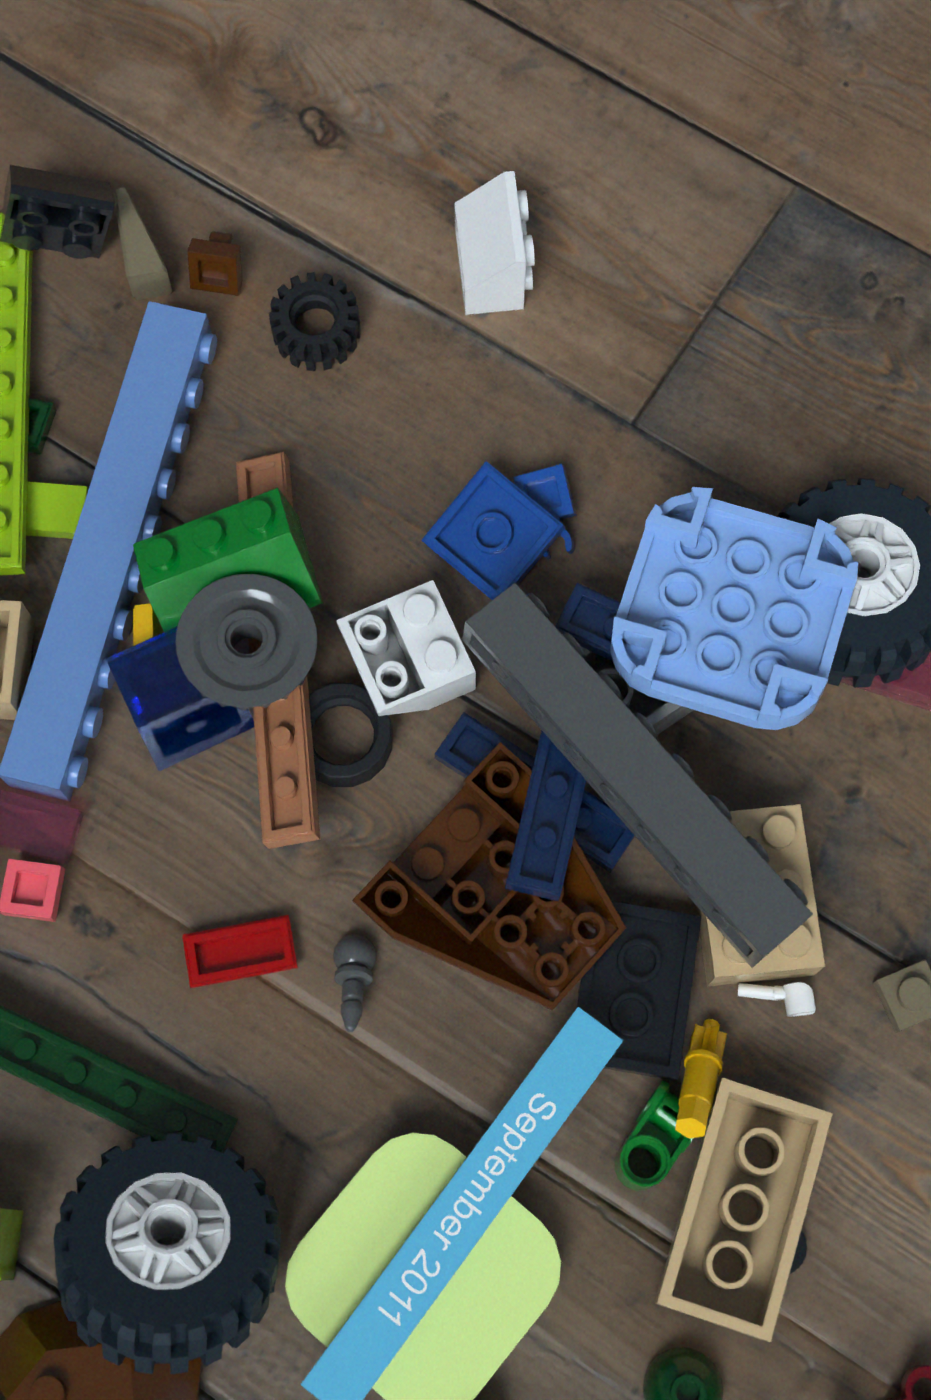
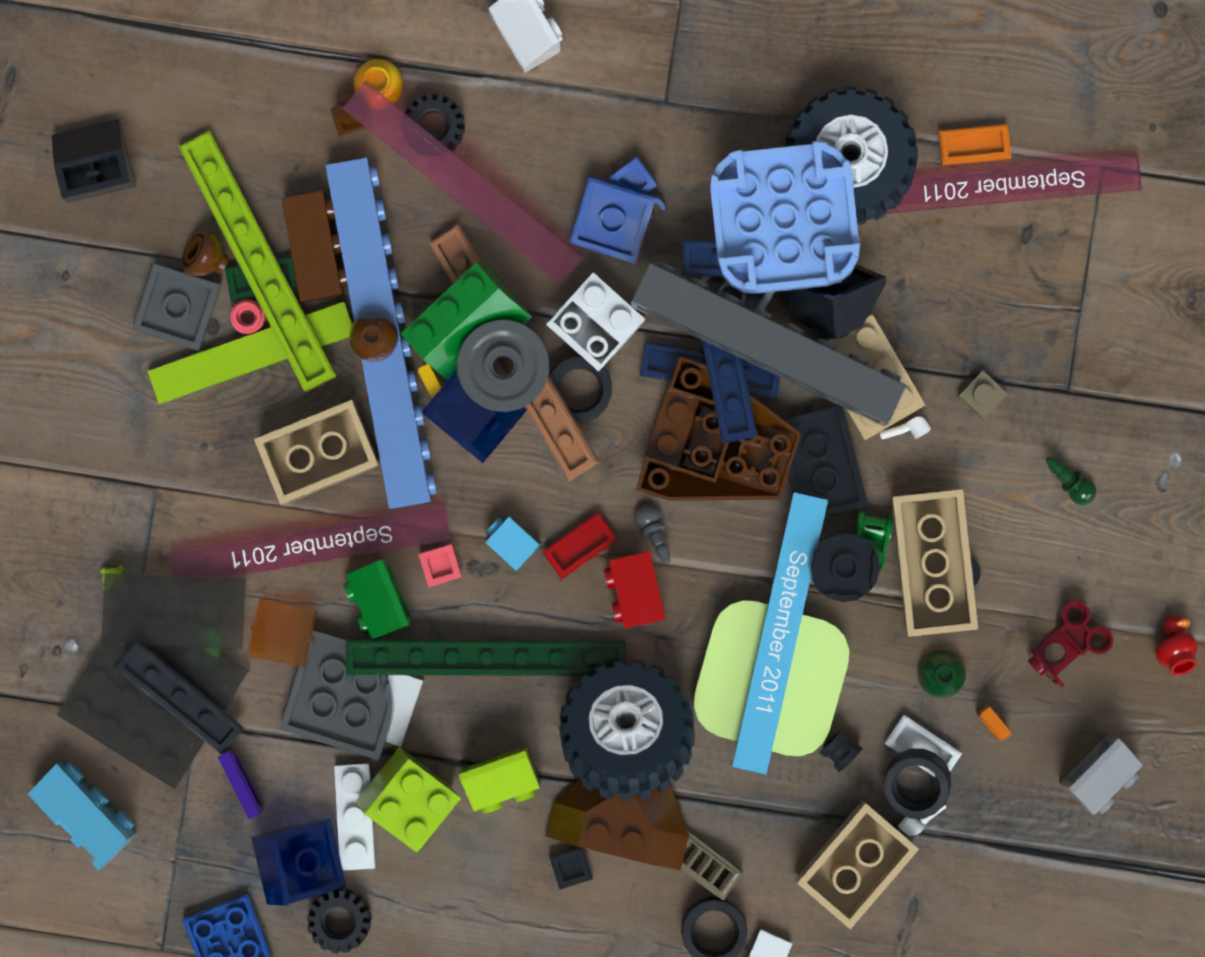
camera: 25 degrees left, 15 degrees up
black slope [0,165,114,259] -> none
dark tan slope [113,188,172,300] -> none
yellow piece [675,1019,727,1139] -> none
none -> reddish brown brick [281,191,348,304]
none -> clear pink tile [343,81,582,285]
none -> reddish brown brick [349,313,398,362]
none -> yellow piece [353,59,403,109]
none -> medium azure brick [485,517,540,571]
none -> red brick [604,551,666,629]
none -> black slope [788,264,886,338]
none -> black tile [809,532,880,602]

